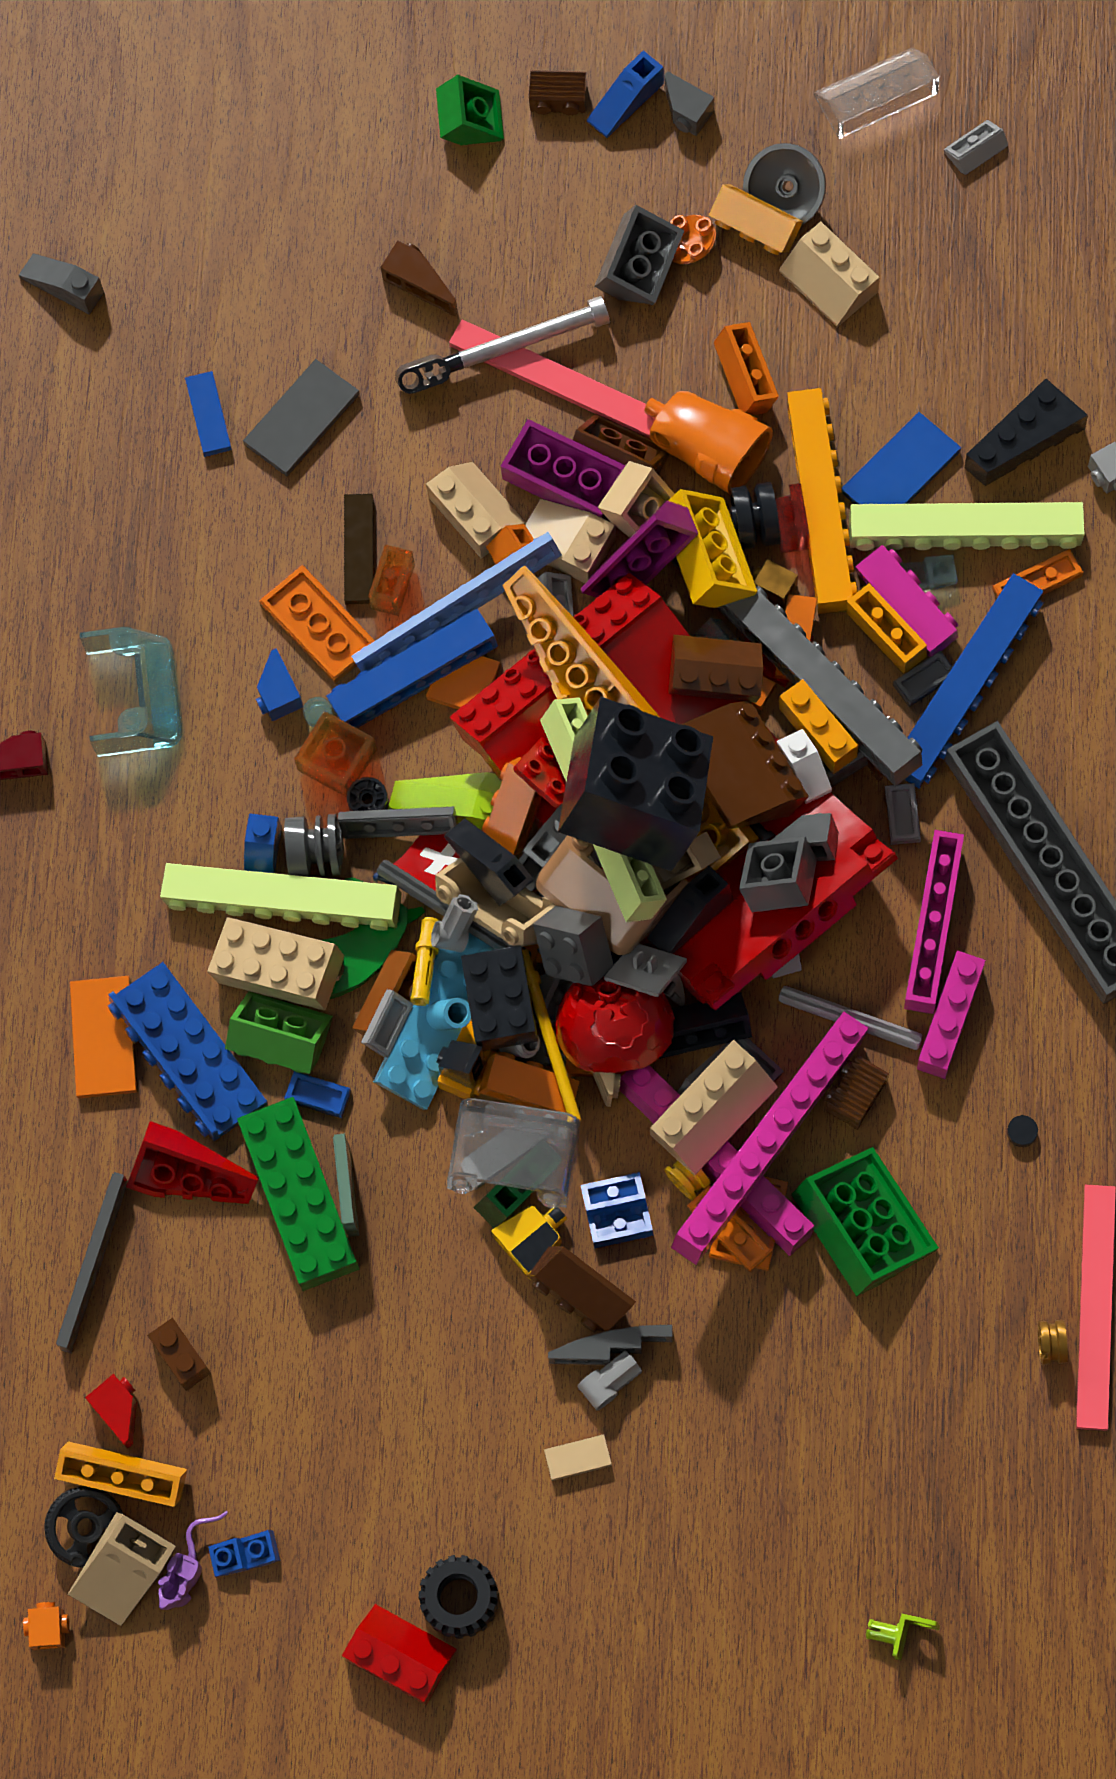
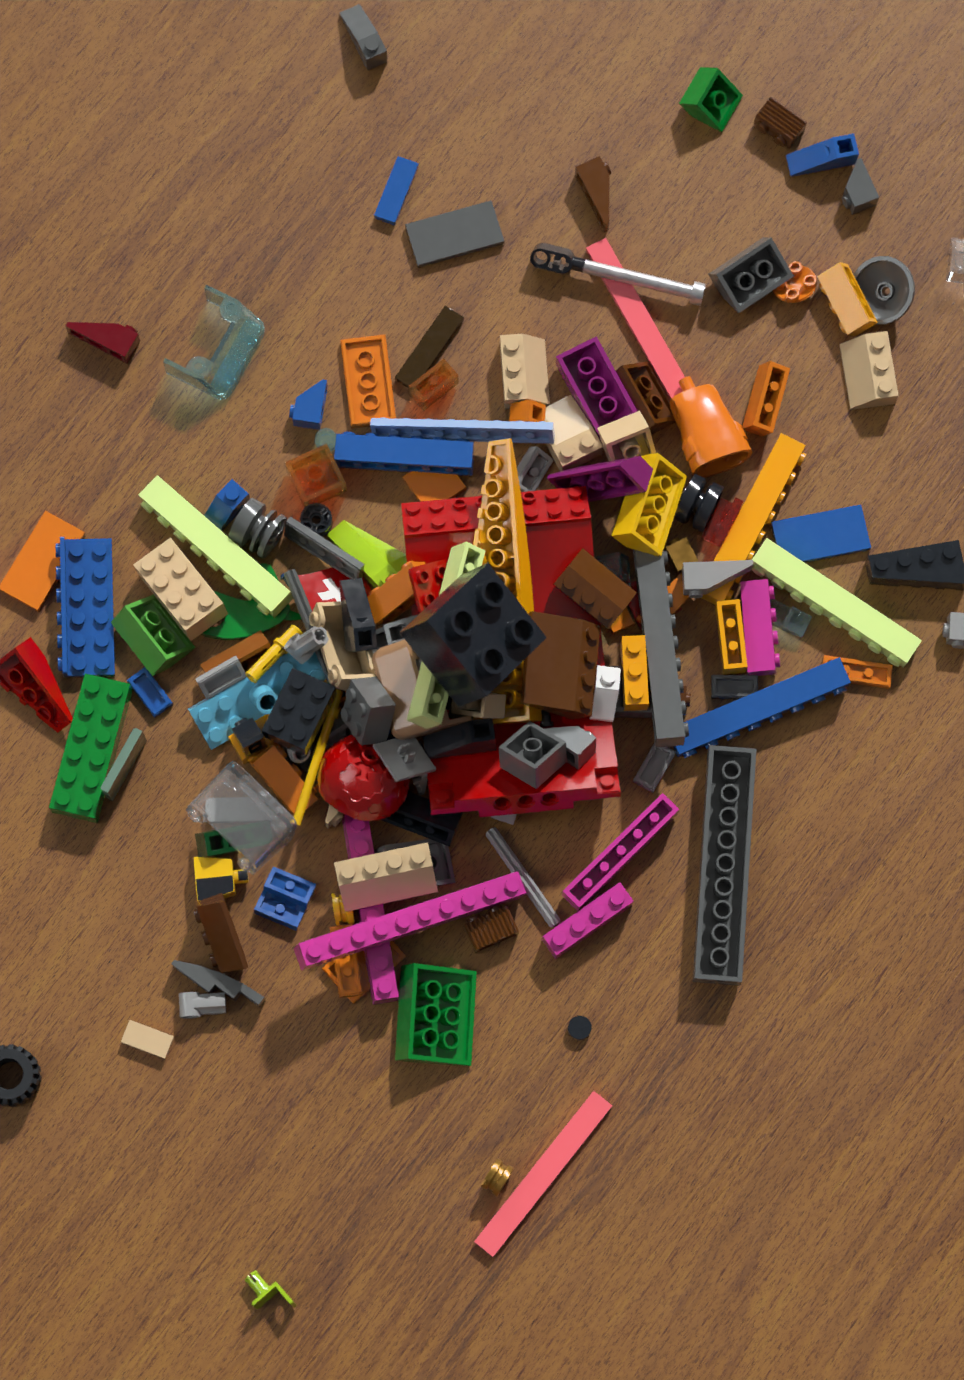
camera: 25 degrees right, 5 degrees up
none -> light grey slope [682,560,753,598]

